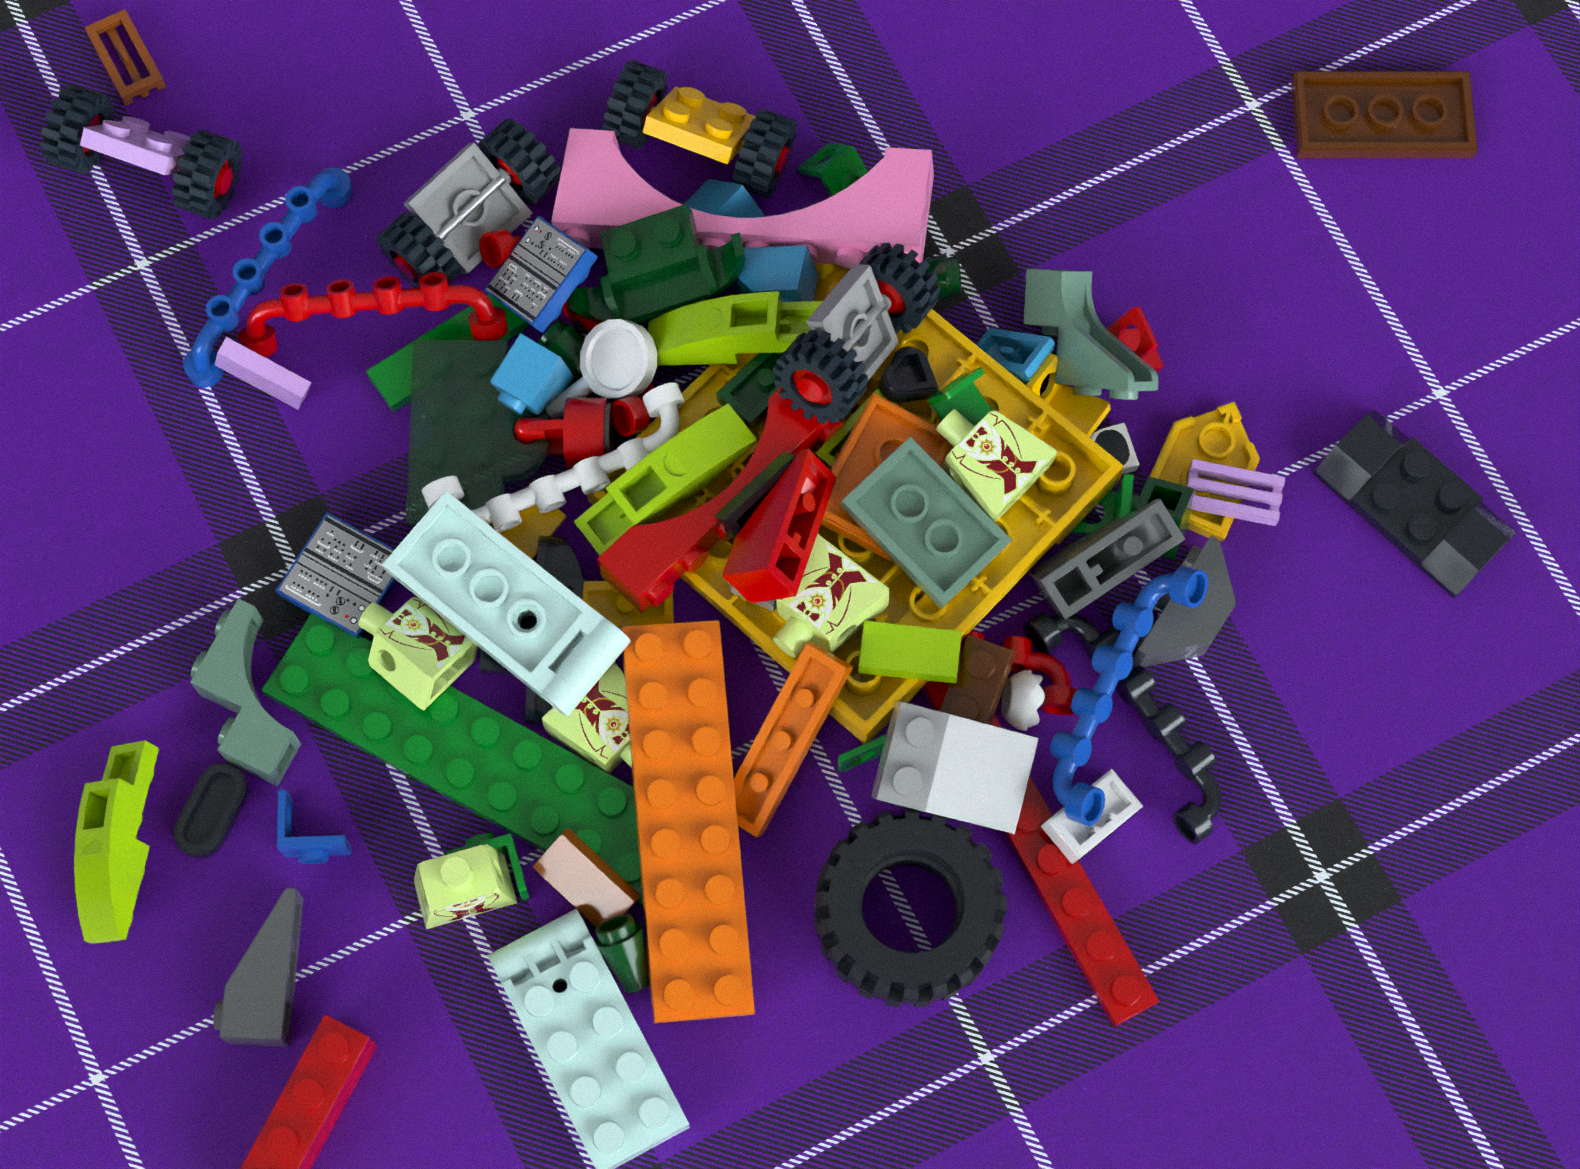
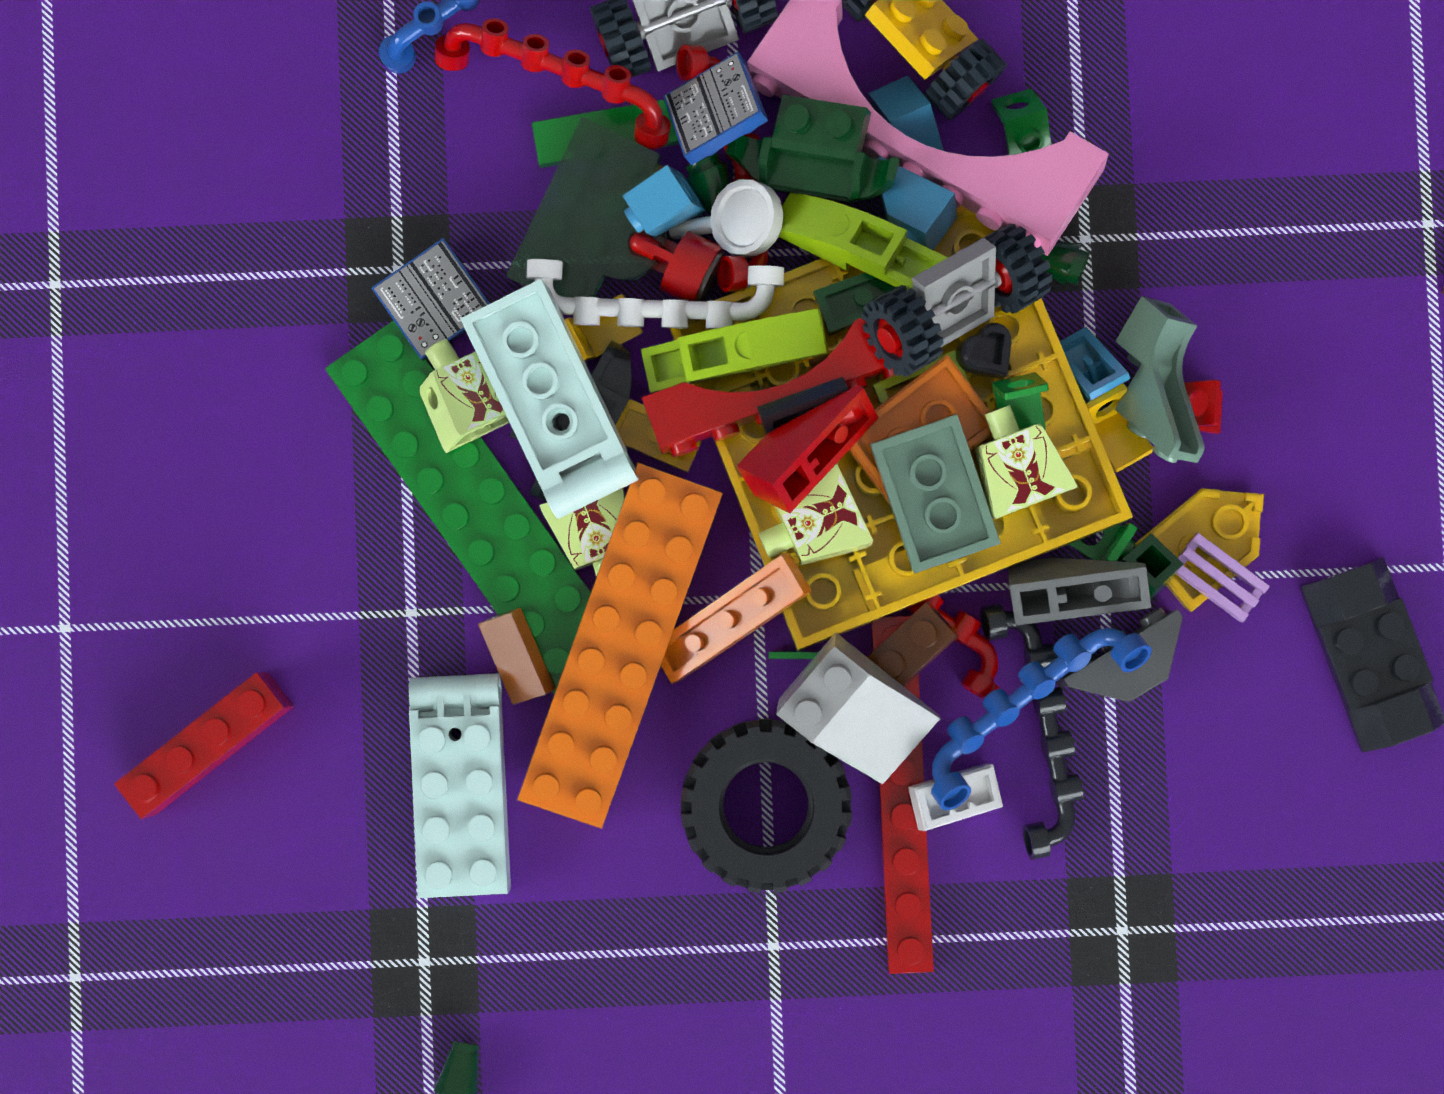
camera: 30 degrees right, 15 degrees up
lime slope [74,740,159,944] -> none
black tile [173,763,249,859] -> none
sand green arch [190,598,301,786] -> none
dark grey slope [213,888,304,1047] -> none
lavender tile [215,337,311,410] -> none
blue bracket [277,789,351,864] -> none
yellowish green torso [414,844,517,929] -> none
green bracket [446,833,530,901] -> none
dark green cone [595,914,650,993] -> none
lime tile [859,621,962,684] -> none
white plate [1001,670,1045,731] -> none
tile [1090,423,1139,474] -> none

